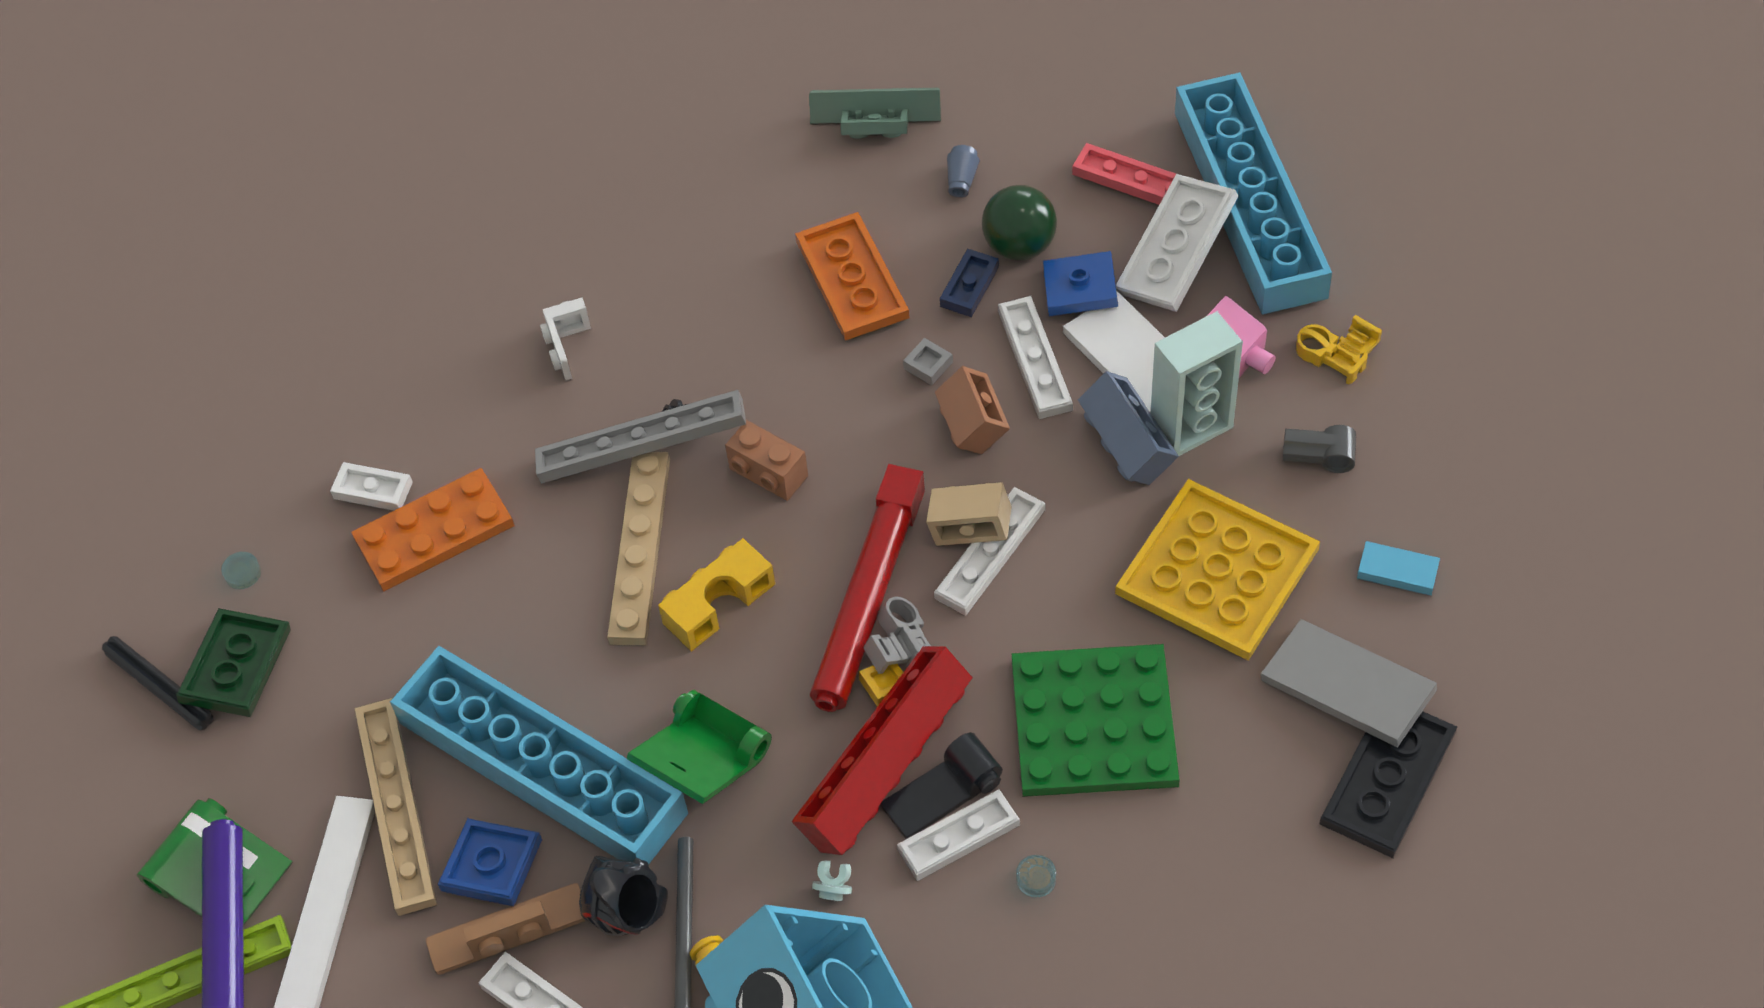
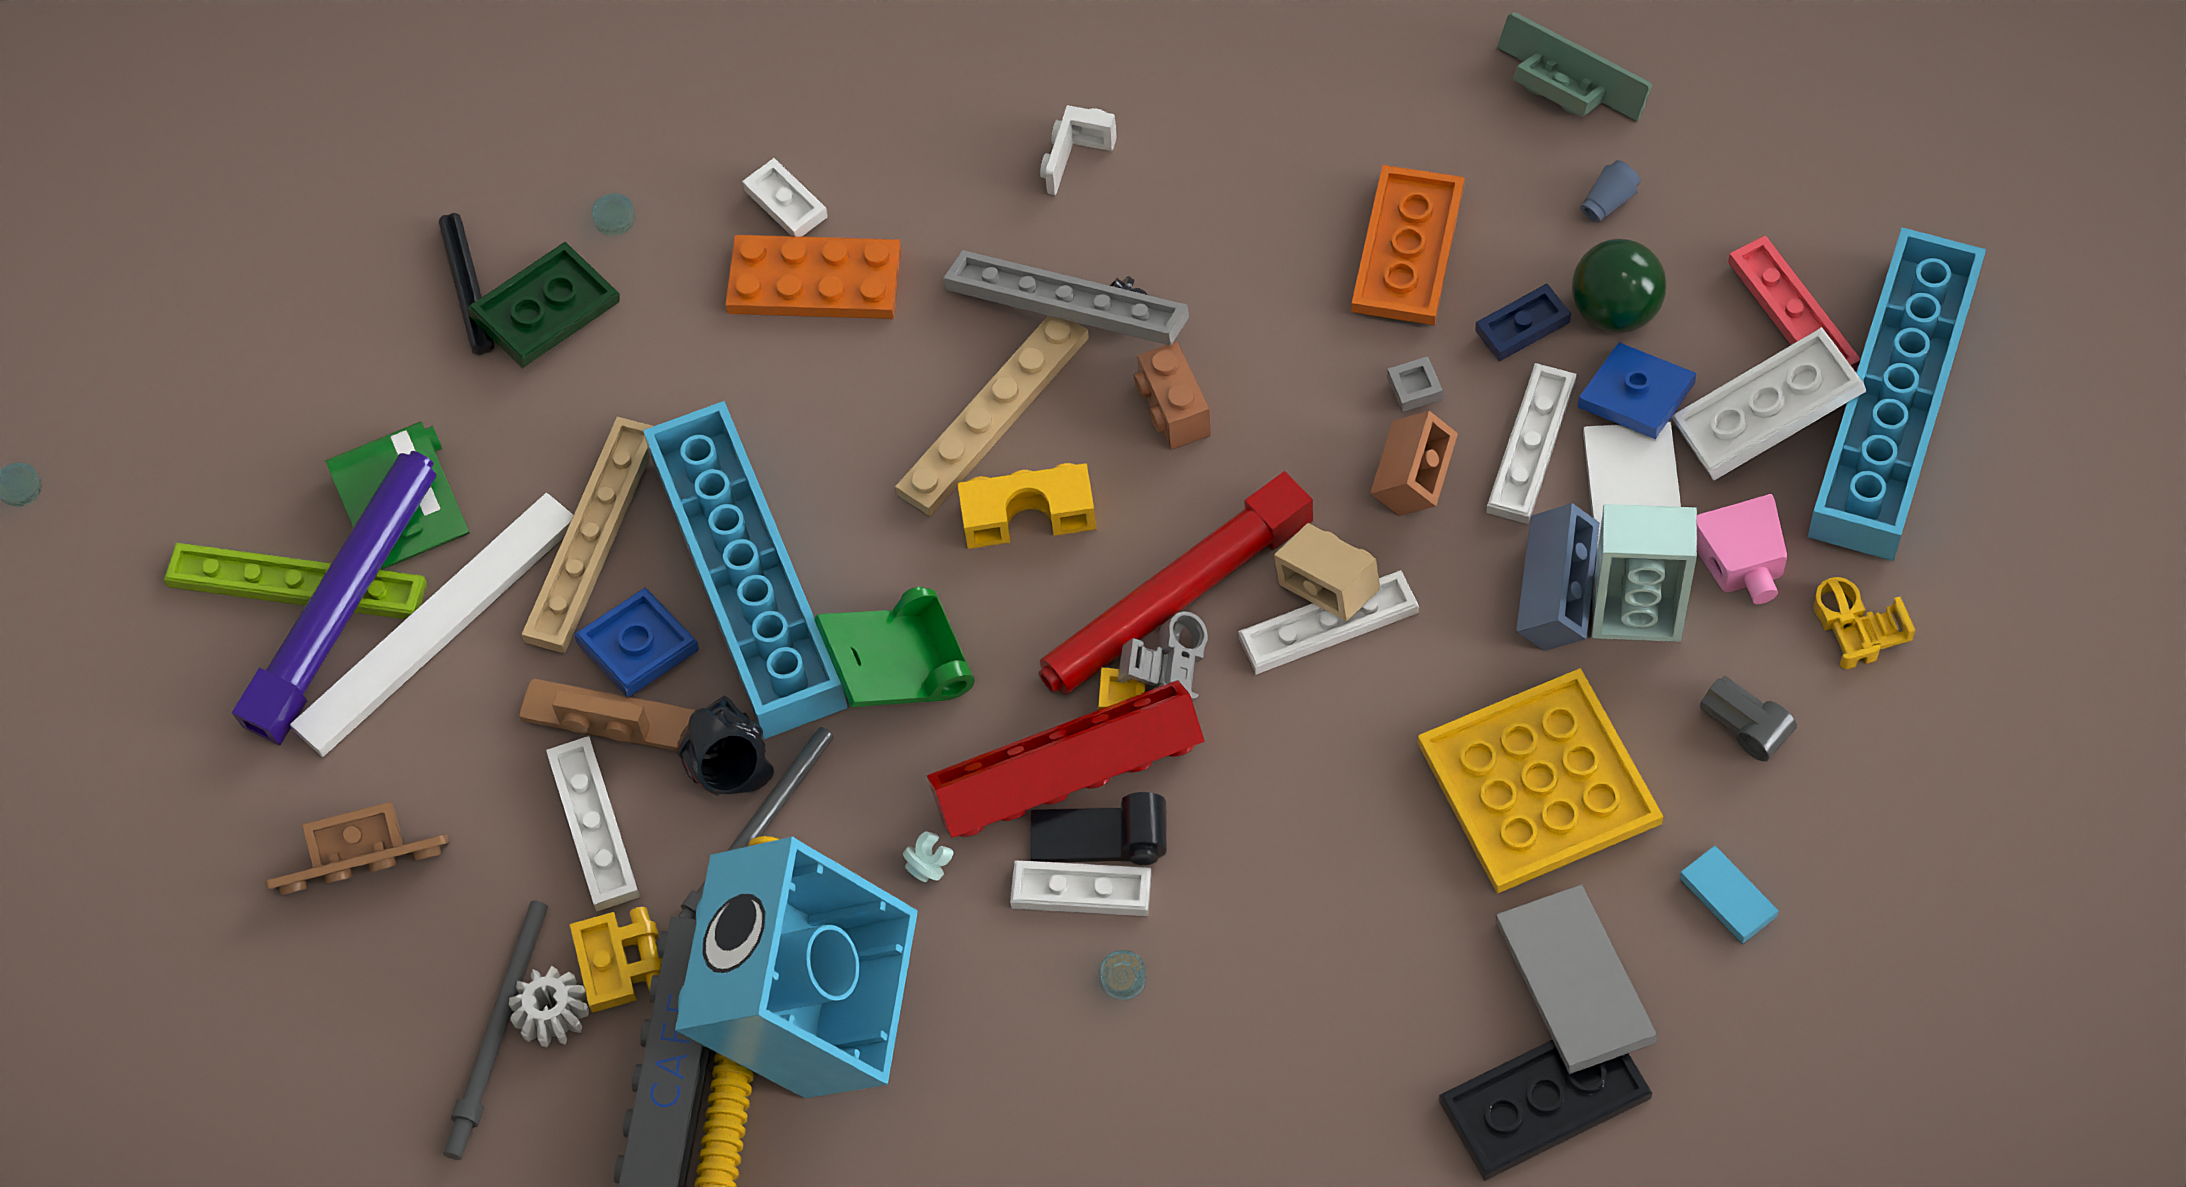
camera: 35 degrees right, 5 degrees up
green plate [1011,644,1180,797] -> none

